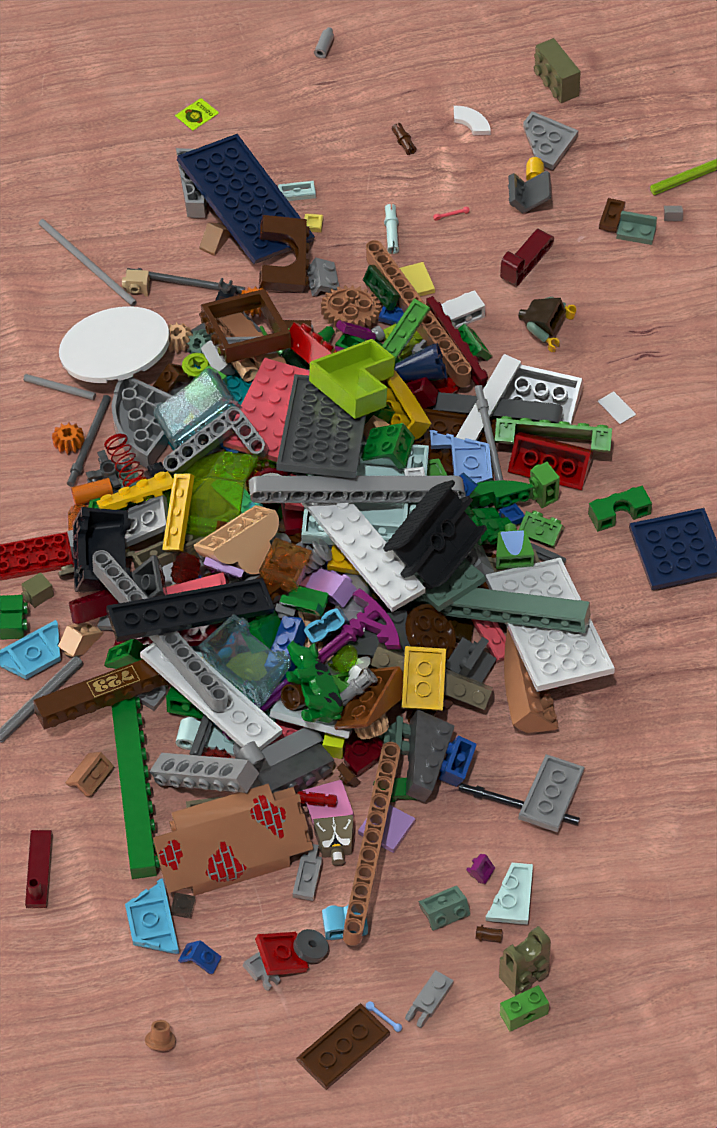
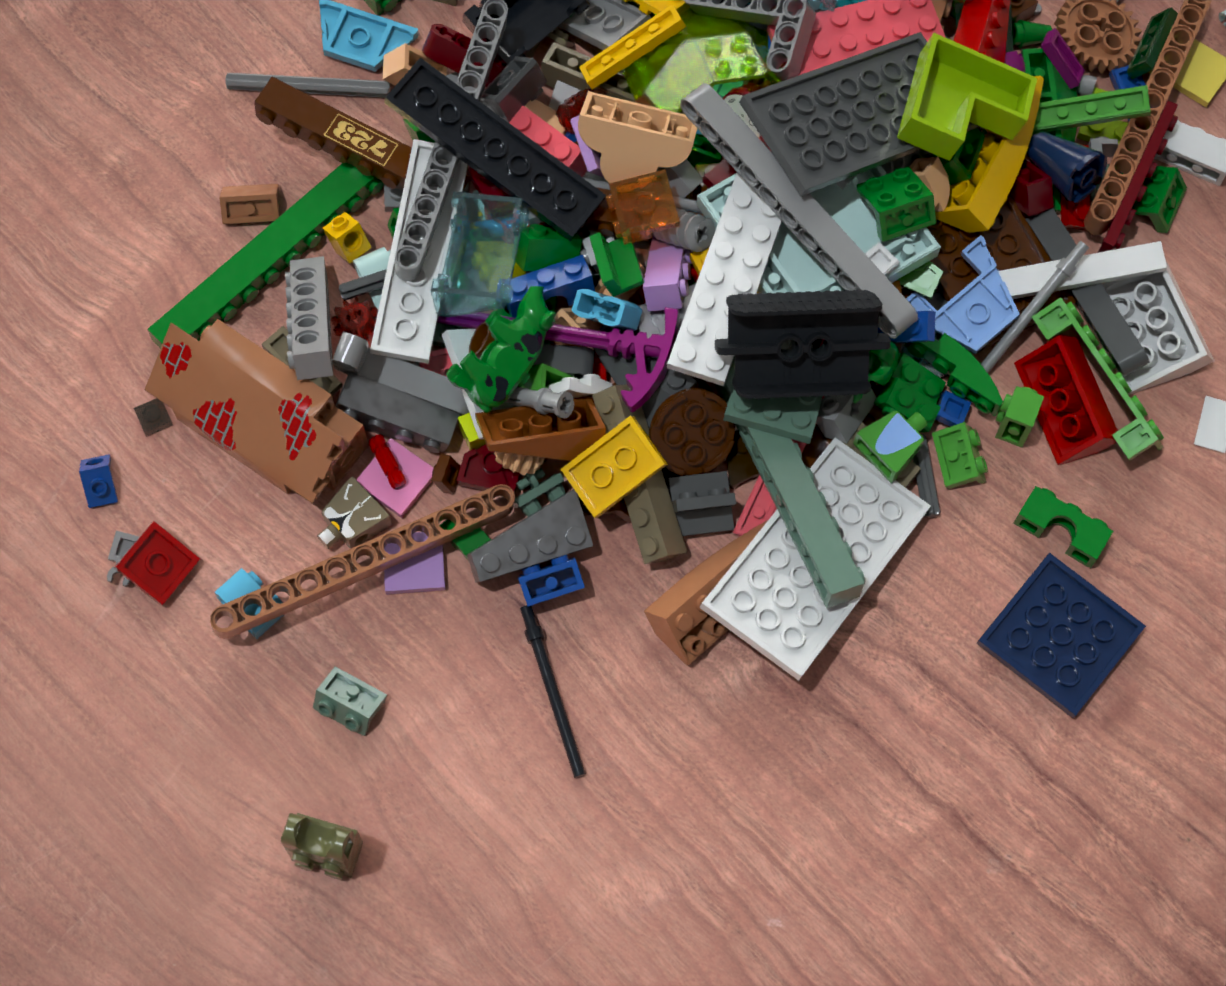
camera: 50 degrees right, 15 degrees up
dark red piece [25,830,52,908] -> none
medium azure wing [125,878,179,954] -> none
light grey hinge [292,844,322,901] -> none
dark grey piece [293,929,328,963] -> none
reddish brown tile [296,1003,390,1090] -> none
clear neon green hair [327,645,358,673] -> none
light blue hinge [366,1001,402,1032] -> none
light grey hinge [405,970,454,1028] -> none
magenta tile [466,854,495,884] -> none
reddish brown pin [475,924,502,943] -> none
light aqua wing [485,863,533,925] -> none
bright green brick [500,985,549,1032] -> none
light grey tile [518,754,585,832] -> none
none -> yellow brick [323,212,372,264]

